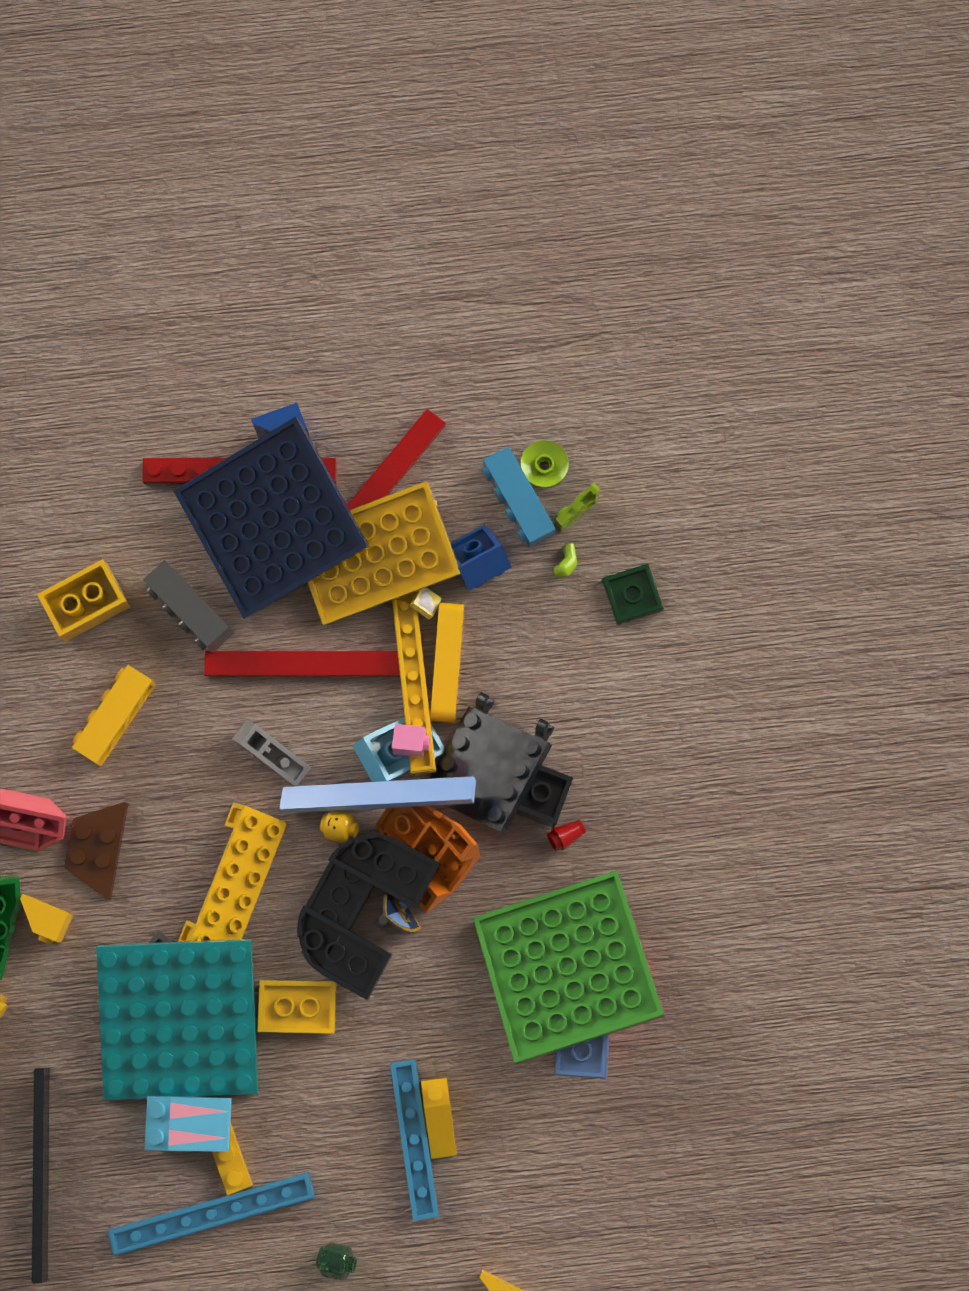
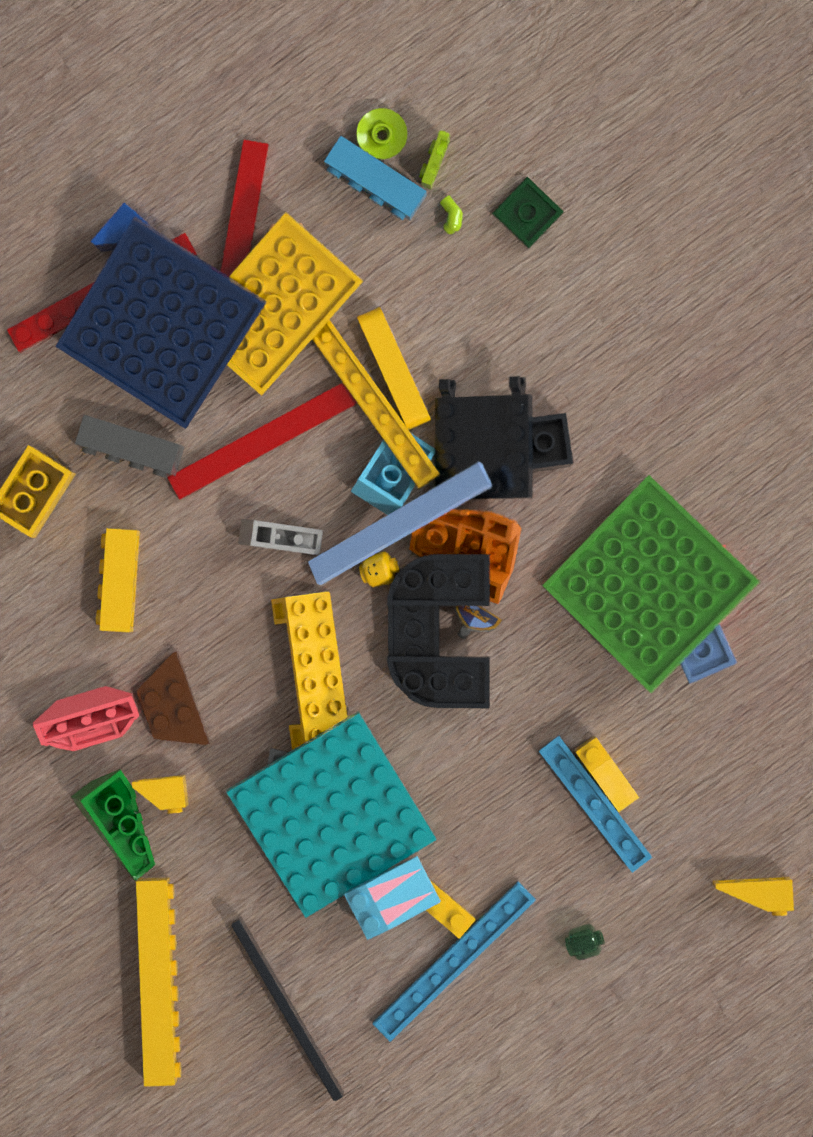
camera: 30 degrees left, 10 degrees up
yellow plate [258,980,337,1033] -> none
bright pink brick [392,724,430,758] -> none
tile [410,587,442,620] -> none
blue slope [450,524,512,591] -> none
red cone [547,820,586,851] -> none

